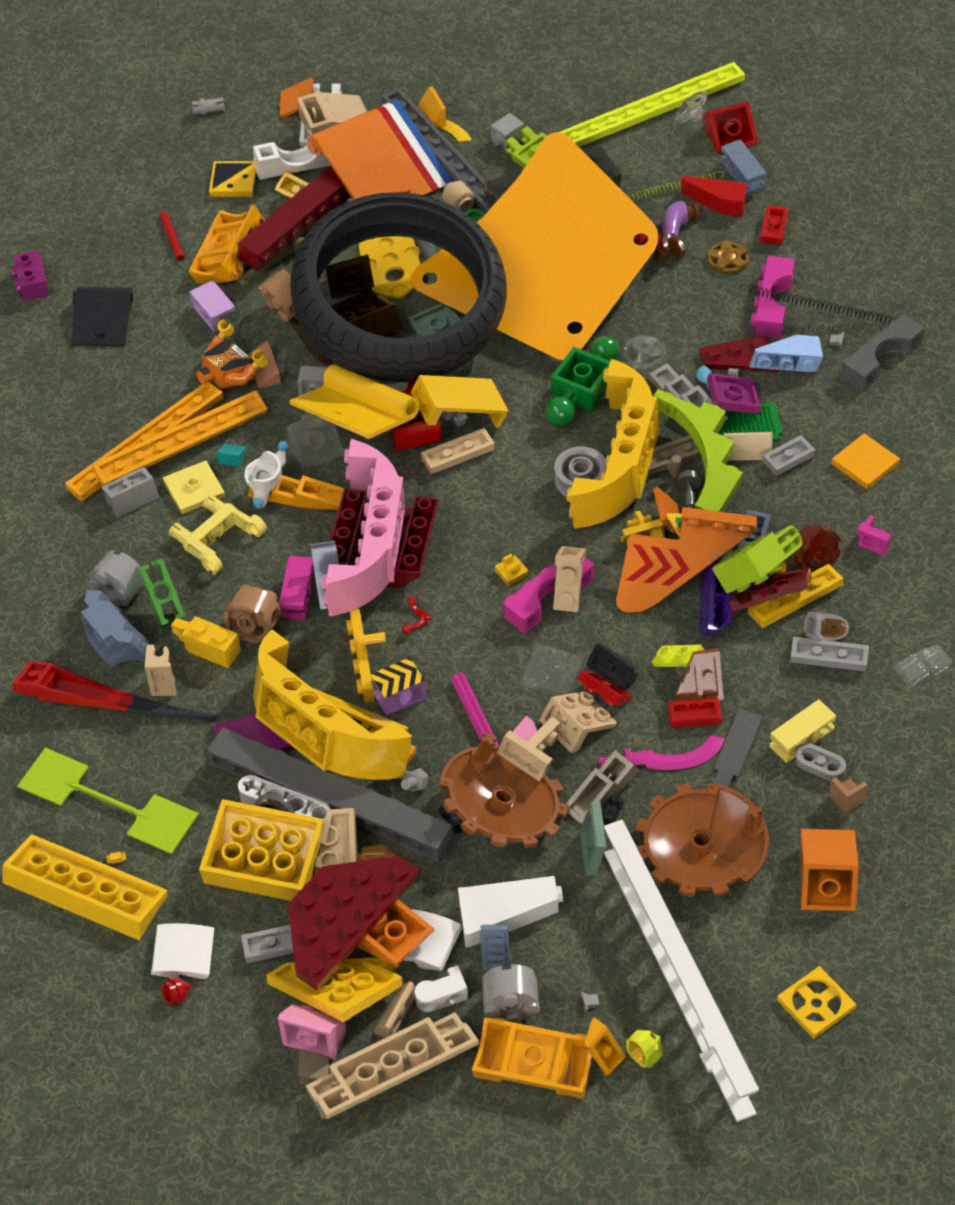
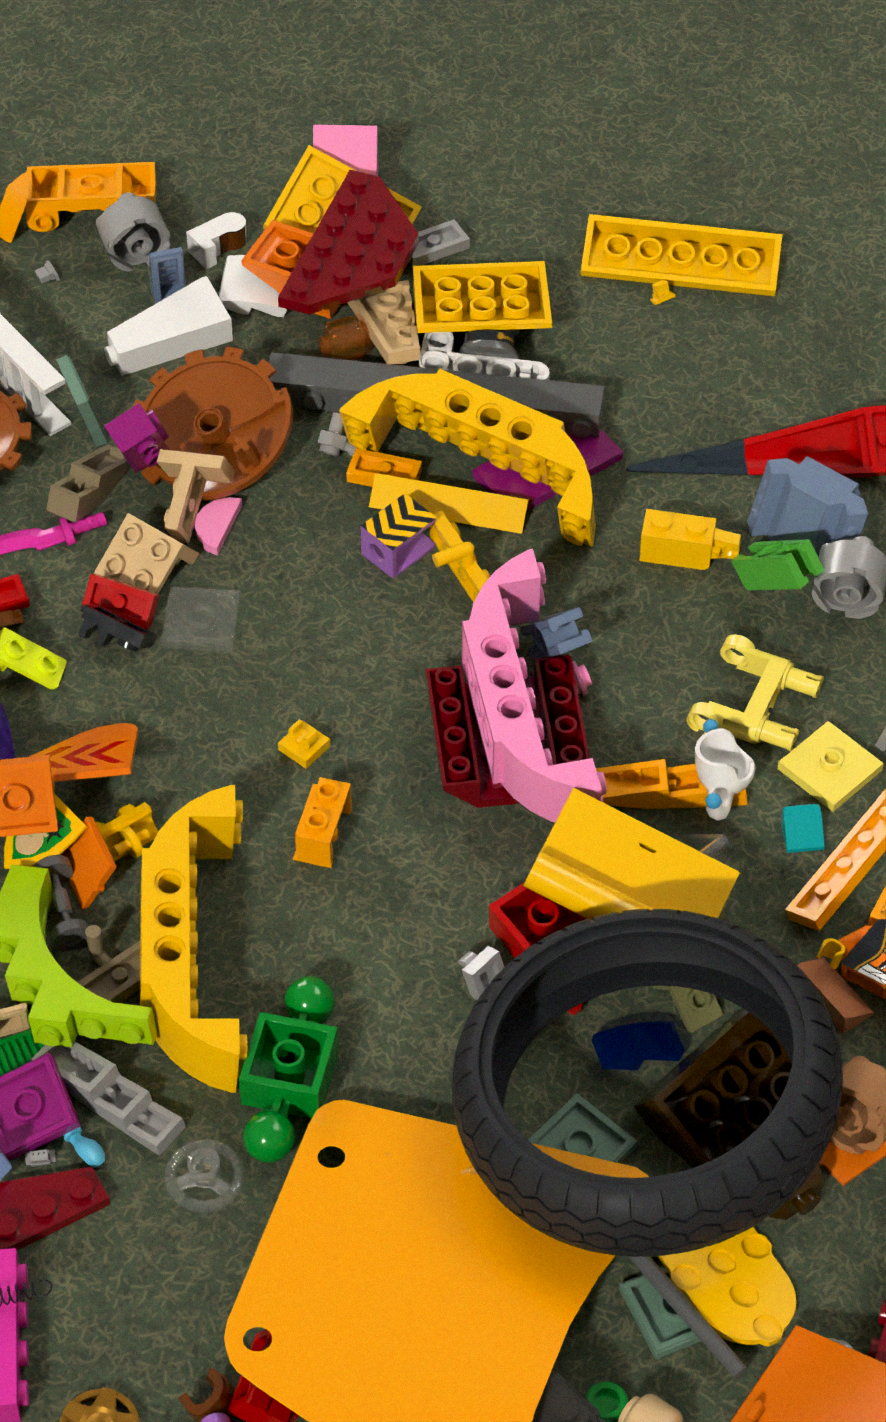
camera: 160 degrees right, 0 degrees up
lime hinge [17,748,199,855] -> none
tan hinge [145,645,177,696] -> none
white slope [151,923,214,979] -> none
red plate [161,977,191,1005] -> none
medium nougat brick [223,584,281,643] -> none
dark pink piece [279,556,315,620] -> none
tan slope [306,1012,479,1119] -> none
tan slope [373,981,415,1038] -> none
red piece [402,596,432,634] -> none
yellow panel [411,375,508,428] -> none
tan plate [421,428,495,475] -> none
dark pink axle [452,672,499,746] -> none
dark pink arch [503,557,595,634] -> none
tan bracket [553,546,586,612] -> none
light grey wheel [554,447,606,497] -> none
black piece [602,796,624,825] -> none
none -> magenta brick [104,403,169,473]
none -> light orange window [293,777,352,868]

